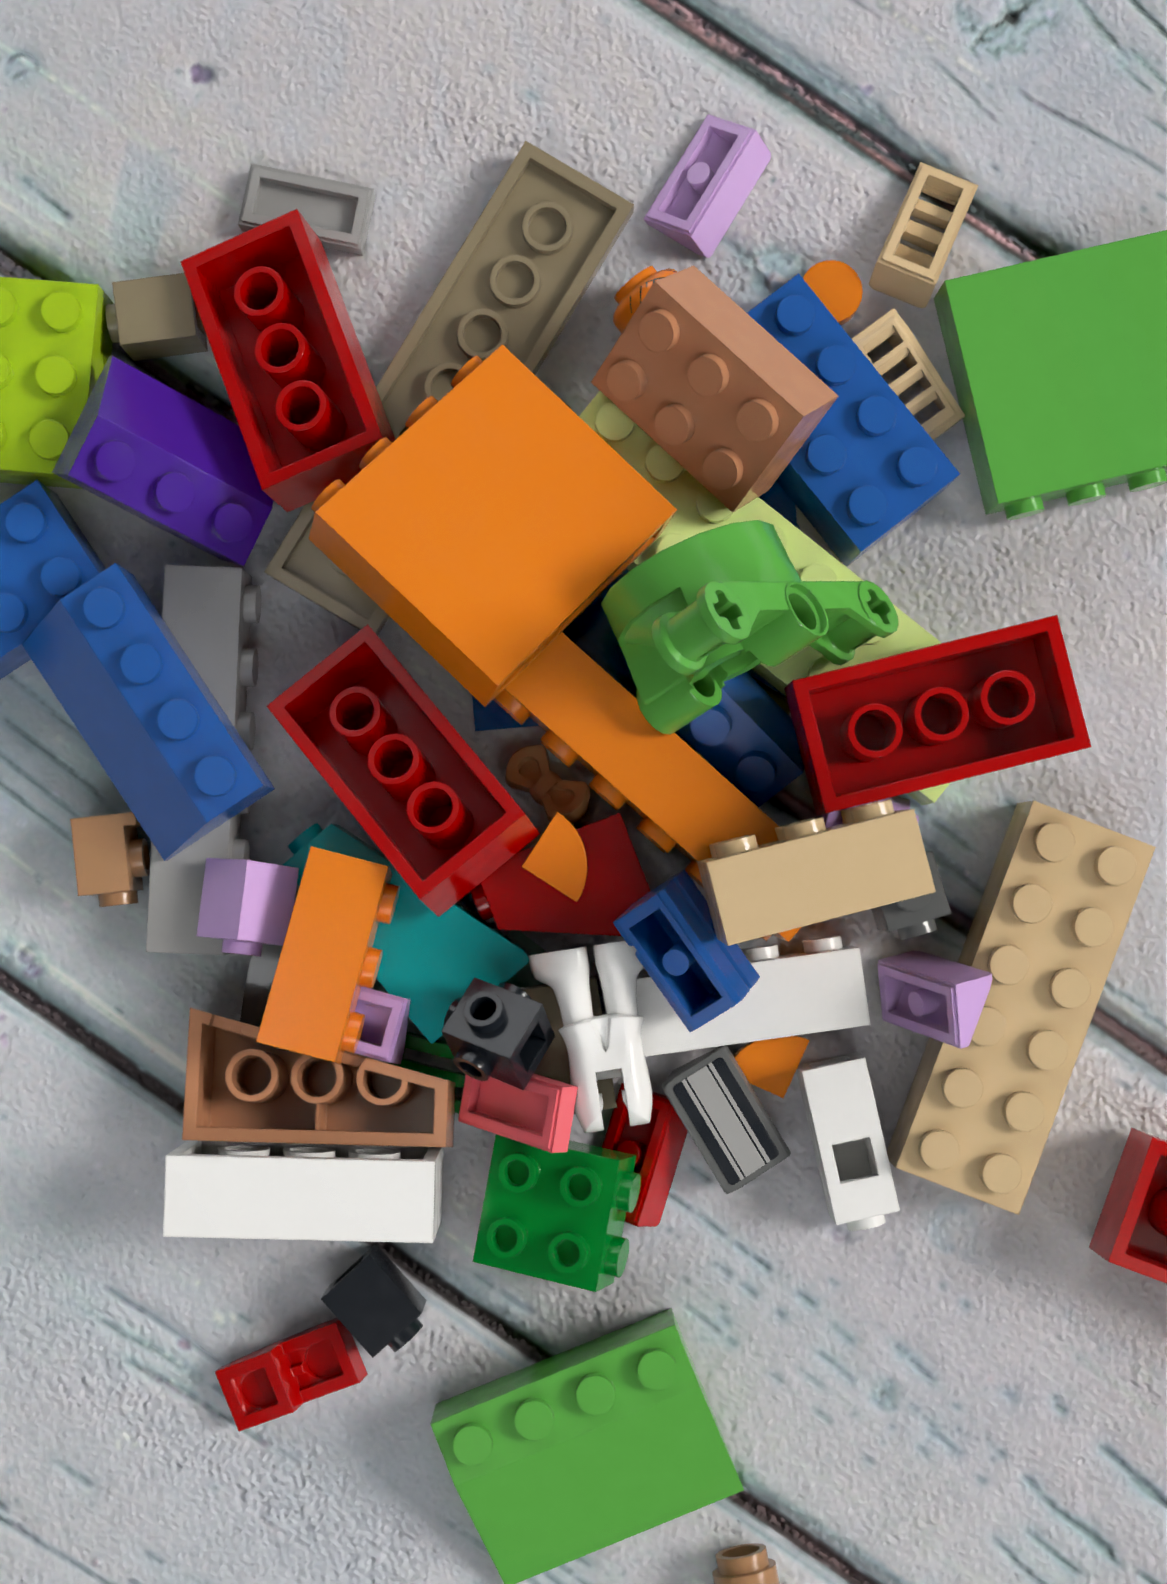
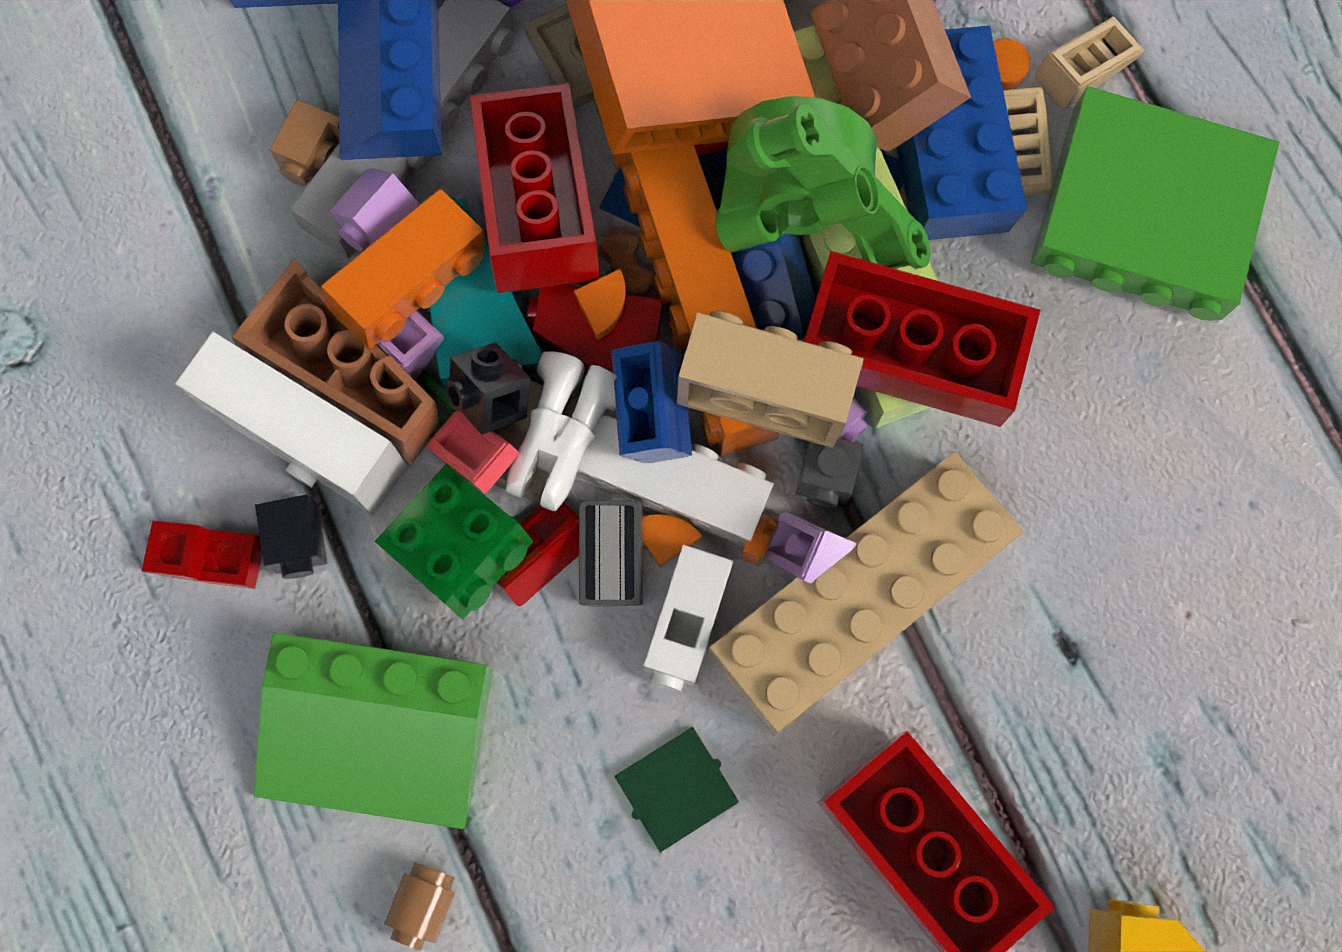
camera: 30 degrees right, 10 degrees down
none -> clear green piece [614,727,739,853]
none -> orange tile [742,513,778,567]

